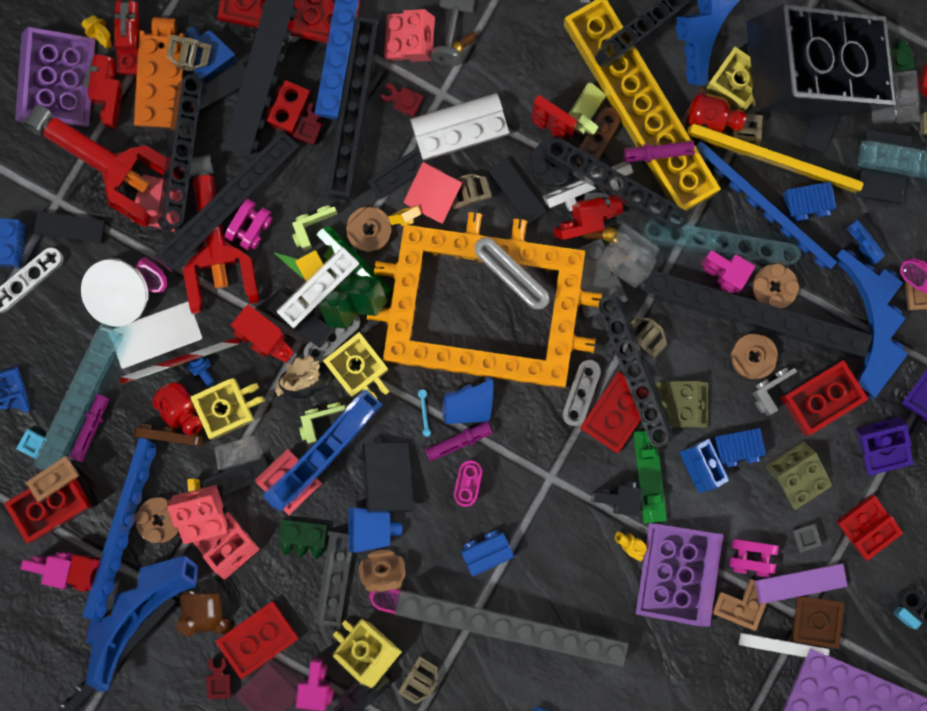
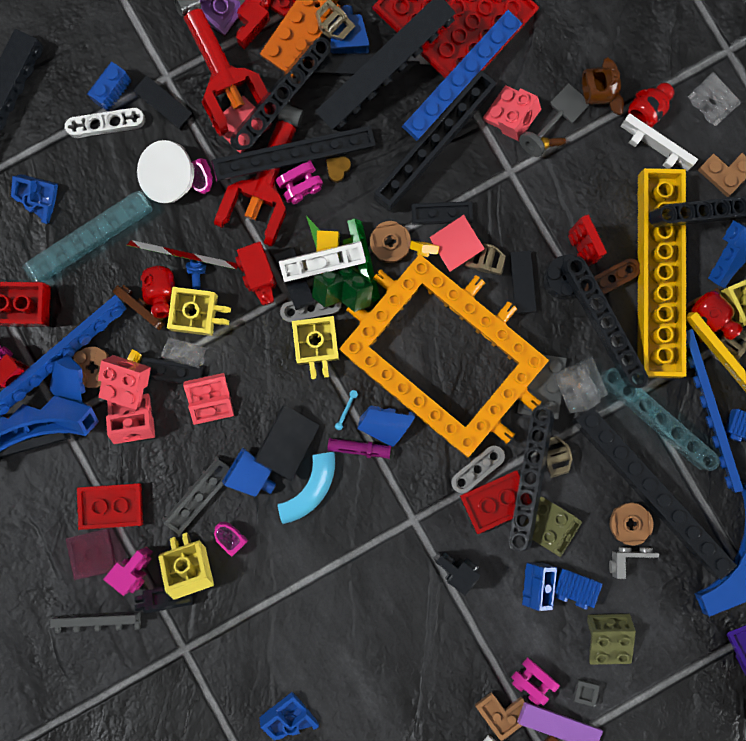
camera: 30 degrees right, 0 degrees up
medium azure tile [16,429,49,460] -> none
medium nougat plate [26,456,79,502] -> none
magenta pin [69,394,110,462] -> none
white sticker [109,302,202,369] -> none
reddish brown piece [176,591,233,637] -> none
dark red plate [206,657,232,699] -> none
blue arch [263,390,383,512] -> none
red brick [266,80,312,136] -> none
tan hair [275,355,332,399] -> none
dark green plate [278,520,328,560] -> none
yellowish green bracket [292,205,338,251] -> none
dark red plate [293,103,323,146] -> none
yellowish green bracket [299,402,347,444] -> none
medium nougat plate [359,550,406,592] -> none
dark red plate [381,84,423,118] -> none
dark grey brick [395,589,628,667] -> none
dark tan piece [398,656,438,704] -> none
white brick [410,93,509,161] -> none
dark pink brick [454,461,482,507] -> none
blue brick [461,530,514,577] -> none
light grey piece [474,237,549,310] -> none
white hinge [543,161,634,211] -> none
red plate [553,192,623,240] -> none
yellowish green bracket [568,83,606,135] -> none
piece [583,226,618,242] -> none
yellow piece [614,531,647,561] -> none
magenta pin [624,140,695,163] -> none
green hinge [633,431,667,523] -> none
medium lavender slope [636,523,723,627] -> none
dark pink brick [701,250,756,295] -> none
medium nougat plate [752,264,799,309] -> none
red brick [780,360,869,436] -> none
red slope [836,494,903,561] -> none
dark purple brick [855,417,914,476] -> none
none -> blue slope [49,356,87,405]
none -> medium azure brick [278,452,335,524]
none -> pearl gold tile [326,157,351,182]

